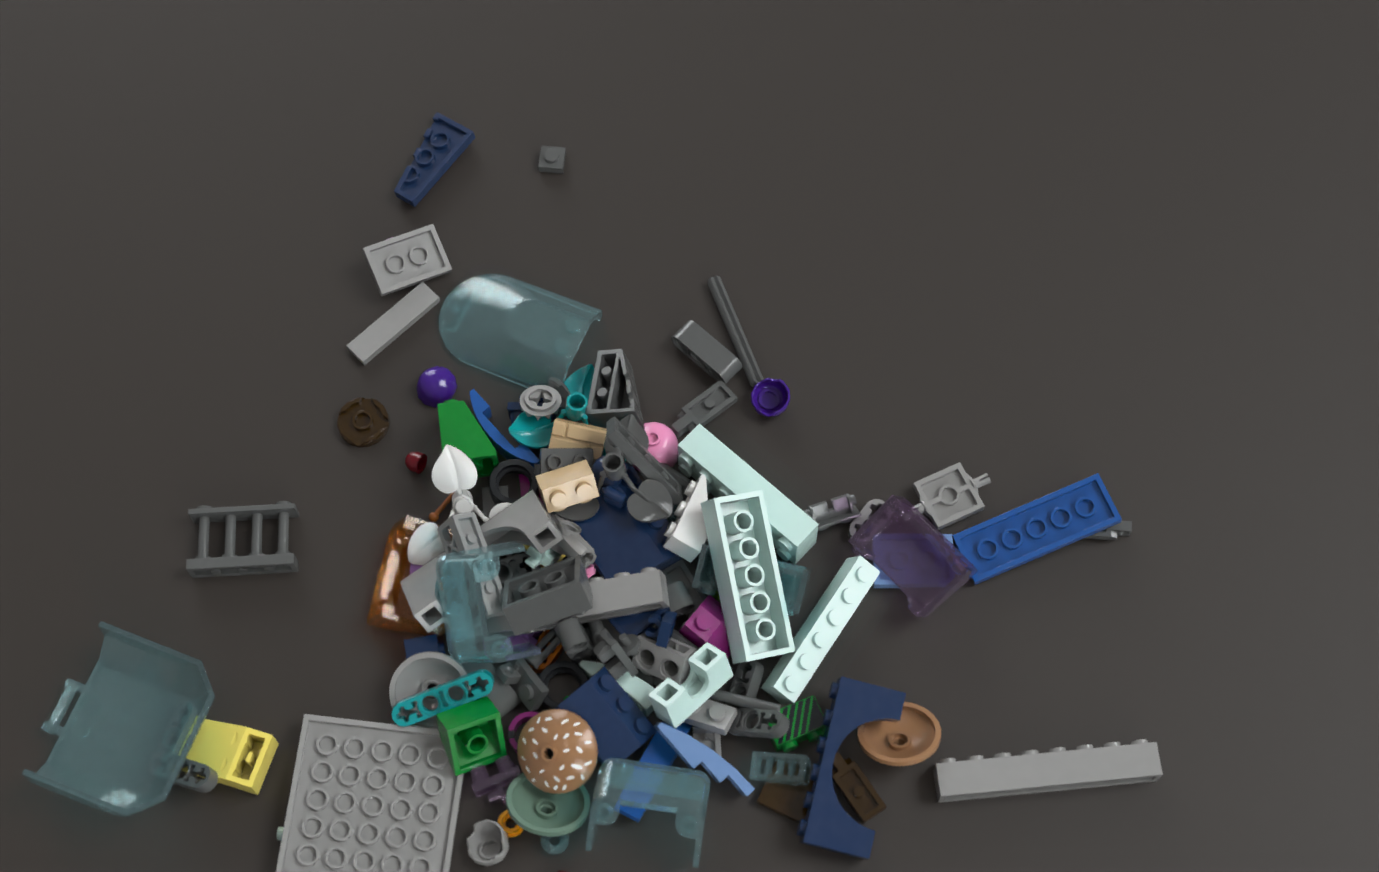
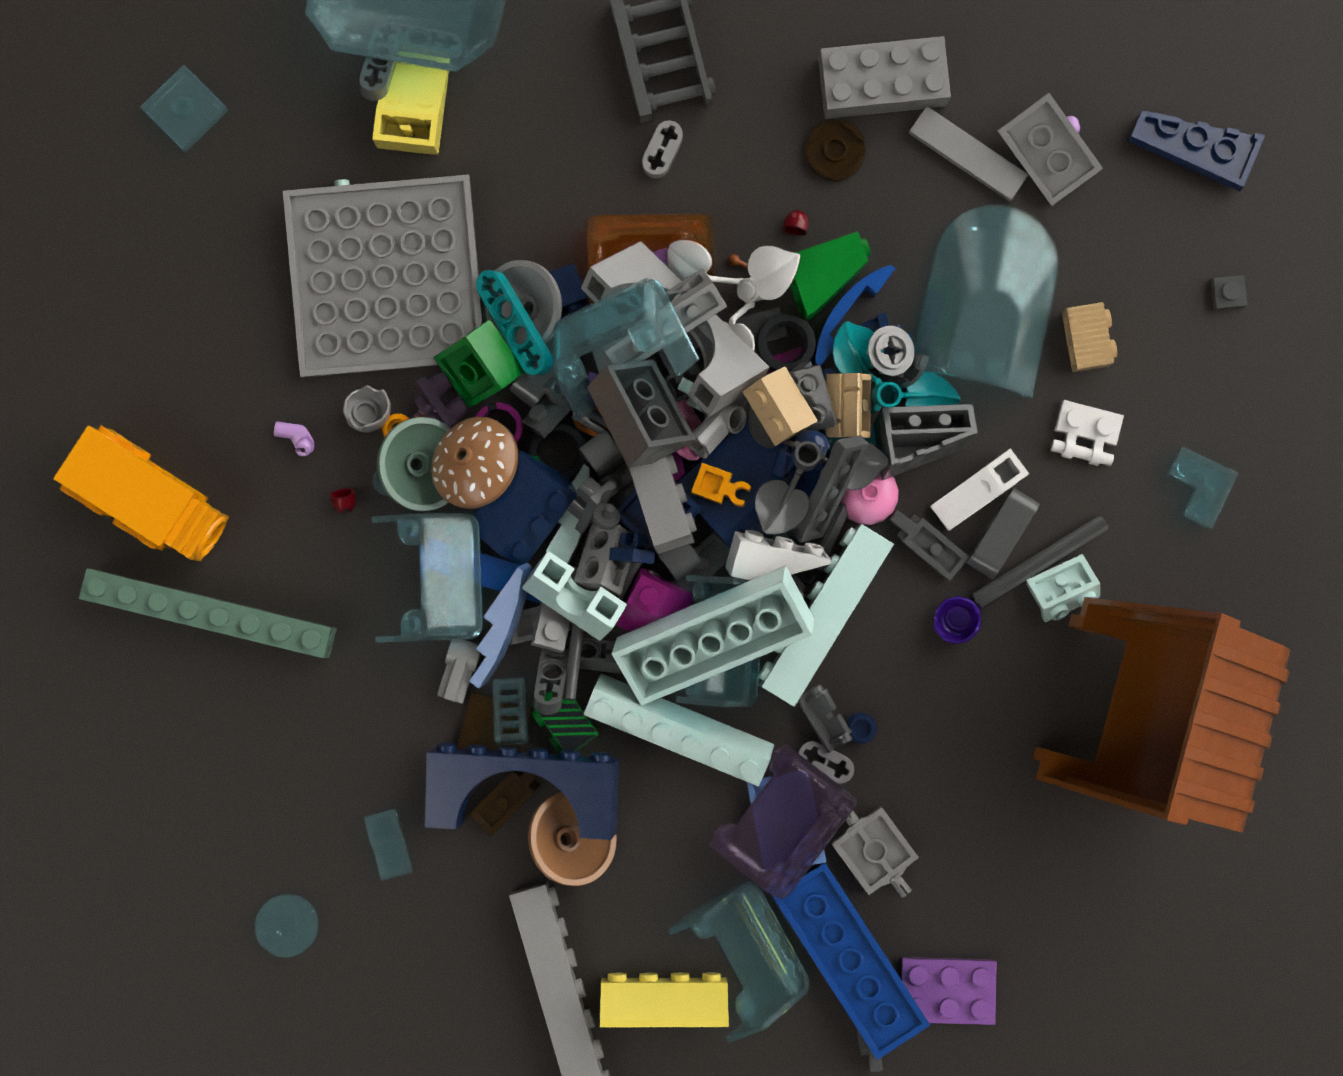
camera: 75 degrees right, 20 degrees up
dark purple hair [416,366,457,407] -> none
none -> light grey piece [437,637,482,703]
none -> light yellow slope [600,972,729,1027]
none -> light grey beam [642,120,683,179]
none -> clear light blue windscreen [668,881,810,1043]
none -> light orange plate [691,463,751,507]
none -> light grey brick [818,36,951,119]
none -> dark blue plate [846,712,877,744]
none -> medium lavender plate [901,957,997,1025]
none -> white slope [930,448,1029,531]
none -> light aqua bracket [1026,554,1100,622]
none -> dark orange piece [1032,597,1291,833]
none -> white plate [1050,400,1124,466]
none -> tan brick [1062,302,1117,372]
none -> clear light blue plate [1167,446,1239,530]

